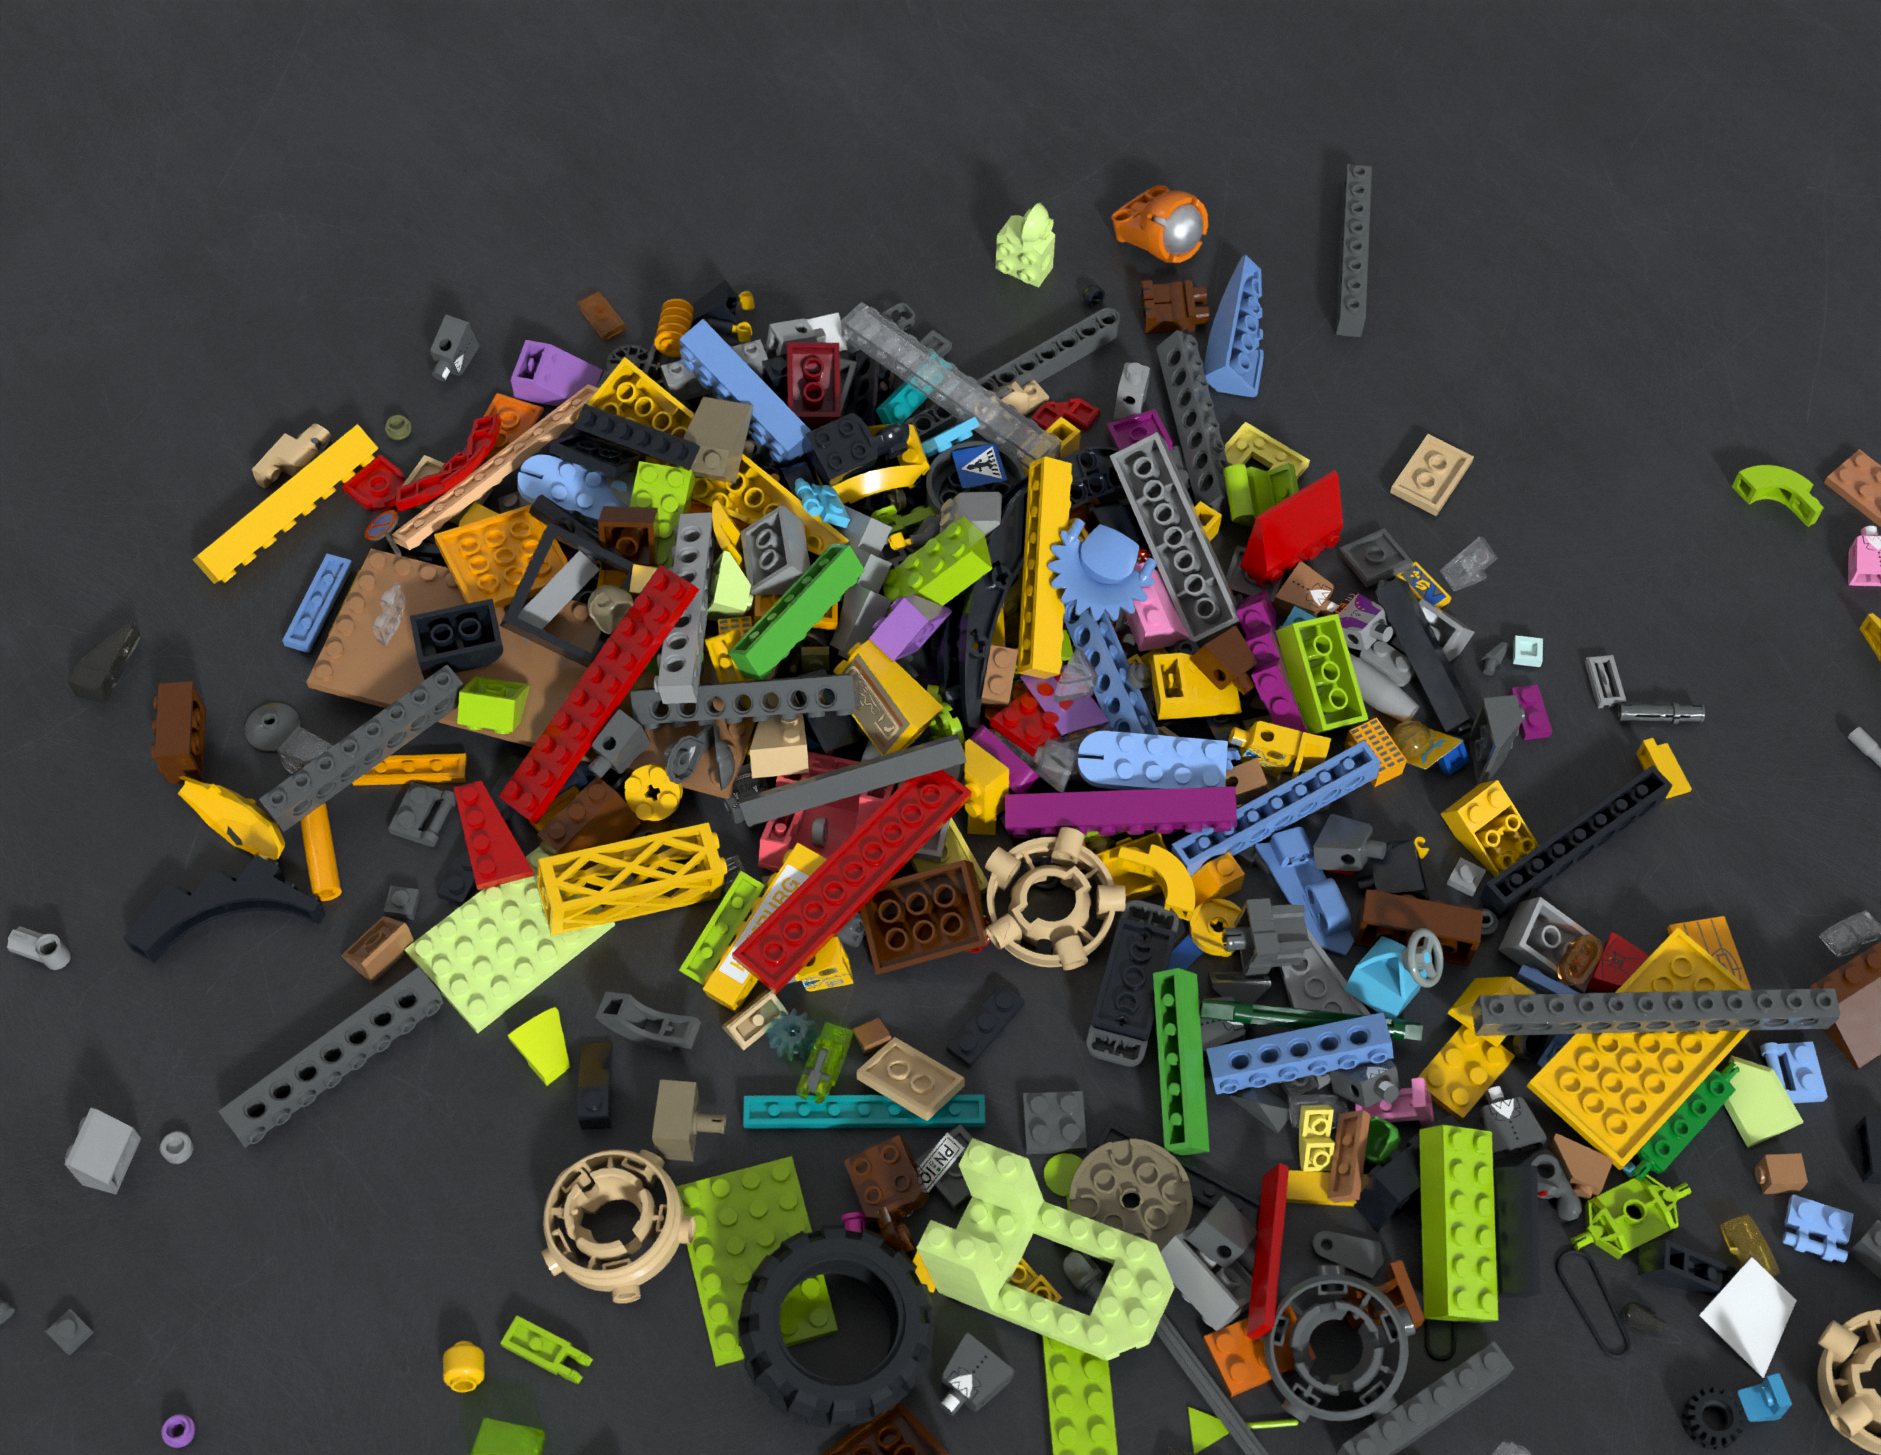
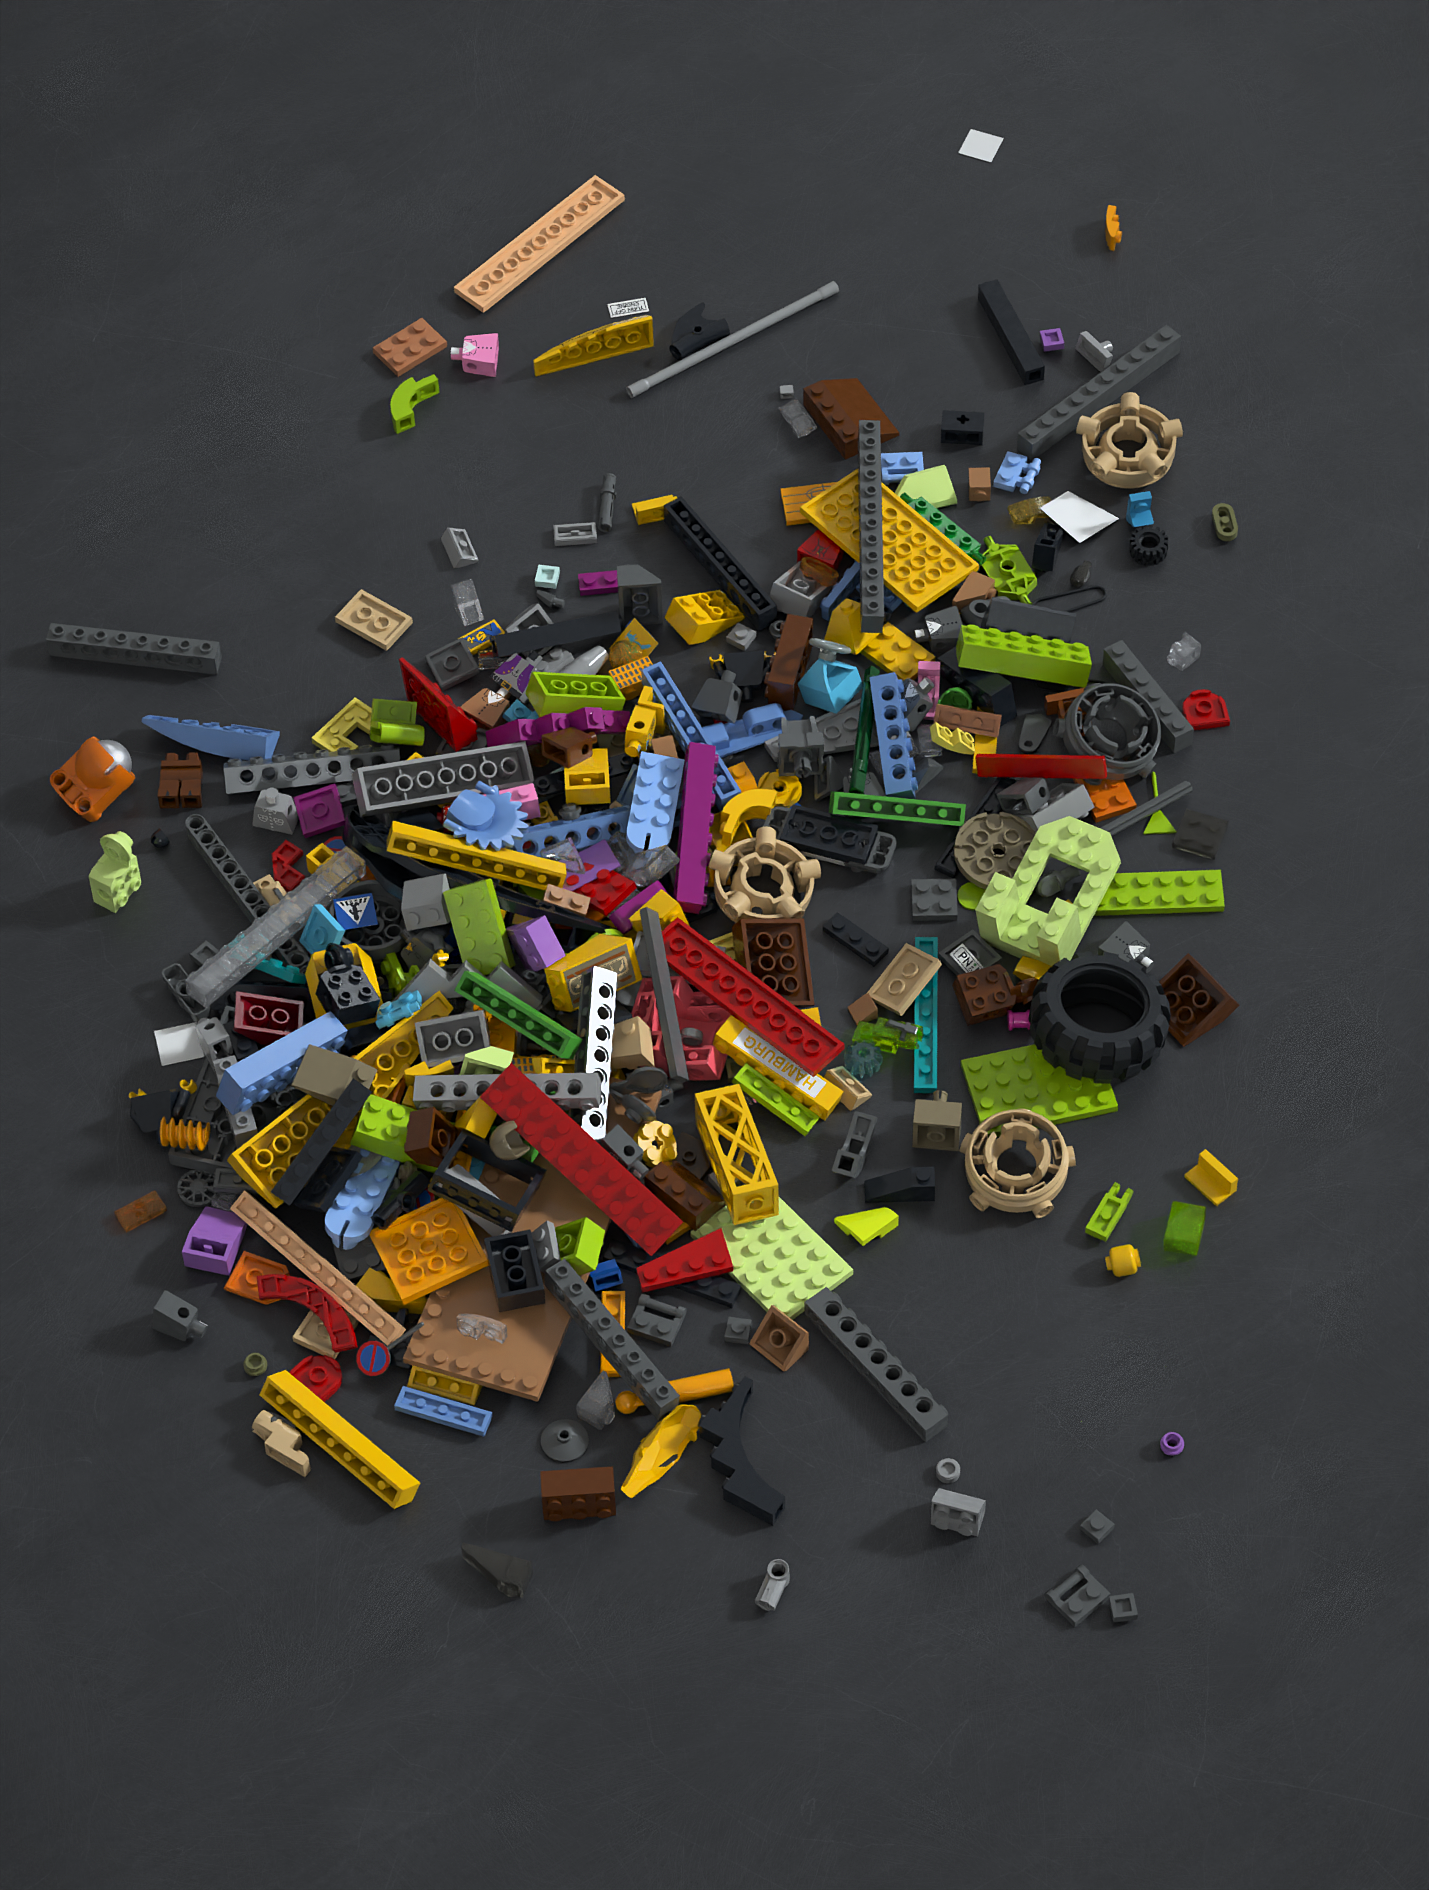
camera: 85 degrees left, 5 degrees down
none -> light grey slope [441,528,479,568]
none -> light grey plate [531,1221,561,1273]
none -> blue piece [589,1259,623,1292]

